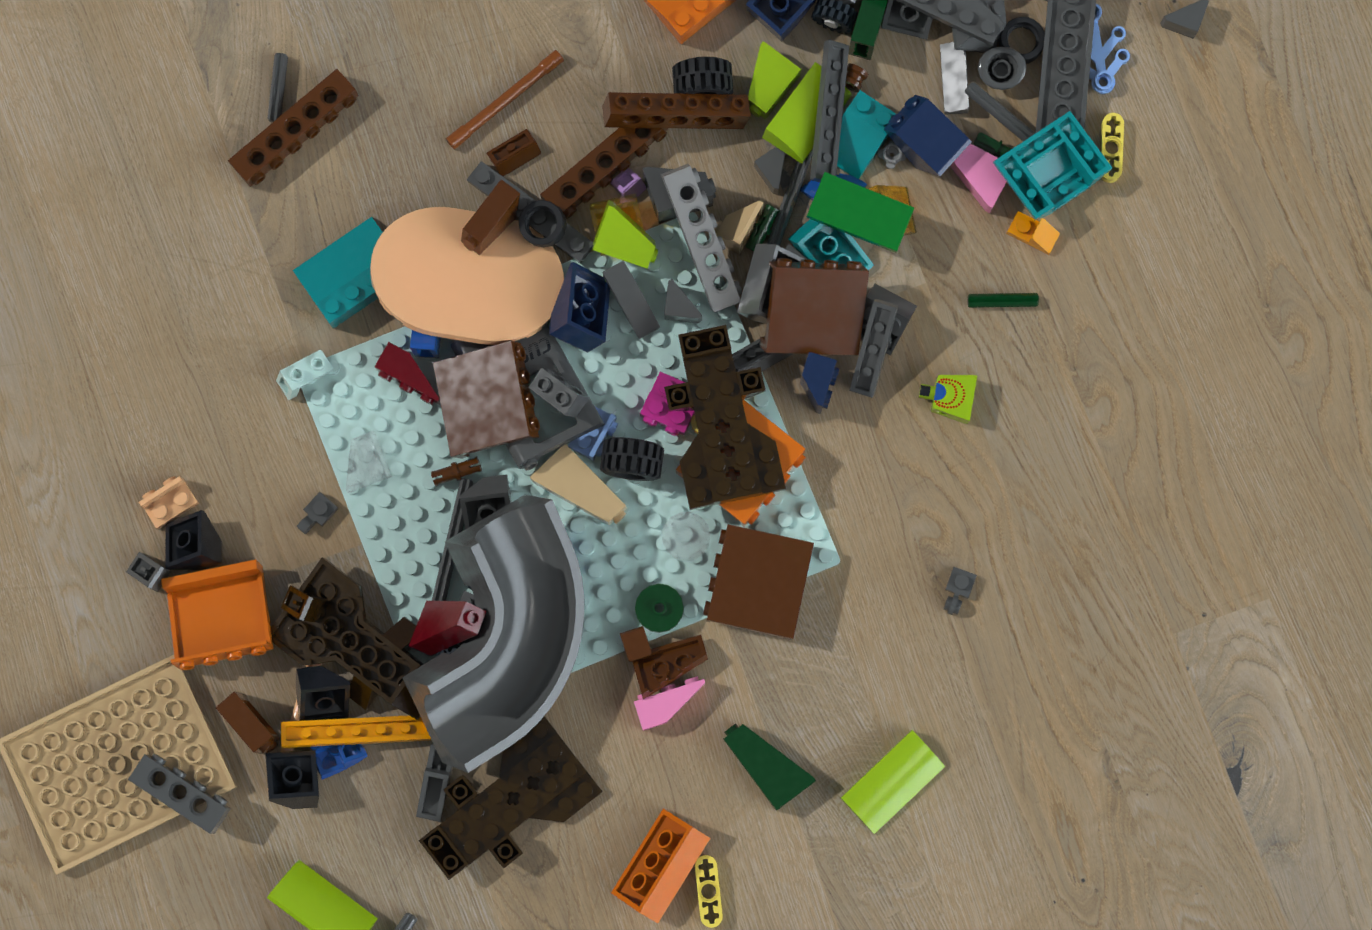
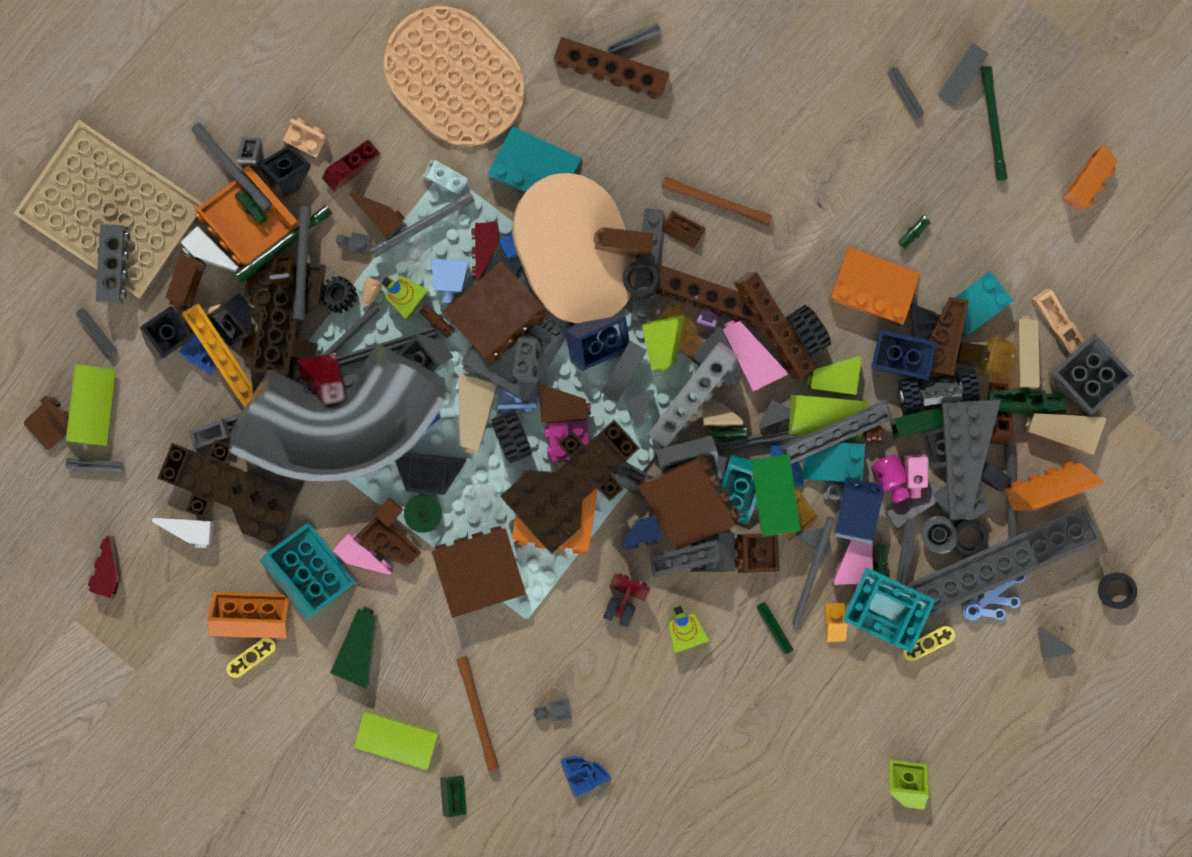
camera: 55 degrees right, 5 degrees up
none -> dark grey axle [75,308,117,357]
none -> white slope [152,518,214,548]
none -> white slope [181,226,241,272]
none -> dark grey piece [192,123,273,212]
none -> dark green pin [234,189,268,225]
none -> dark green piece [234,205,332,282]
none -> teal slope [259,522,356,621]
none -> dark grey piece [293,206,311,321]
none -> dark grey piece [295,305,380,384]
none -> black tyre [321,276,357,313]
none -> dark red slope [322,139,381,192]
none -> reddish brown slope [349,192,407,239]
none -> light nougat cone [361,277,382,307]
none -> dark grey piece [370,192,475,258]
none -> lime torso [381,276,430,321]
none -> light nougat tile [384,6,524,146]
none -> black wing [395,453,466,495]
none -> light blue torso [431,259,469,304]
none -> dark green slope [440,776,467,817]
none -> dark orange piece [456,656,499,771]
none -> reddish brown slope [538,384,591,424]
none -> blue brick [560,756,612,798]
none -> dark red plate [603,573,651,627]
none -> bright pink slope [722,320,788,392]
none -> reddish brown plate [734,533,780,573]
none -> dark grey piece [792,516,835,626]
none -> dark grey slope [796,527,833,557]
none -> dark pink piece [872,455,910,504]
none -> lime slope [889,760,929,810]
none -> bright pink torso [903,453,928,498]

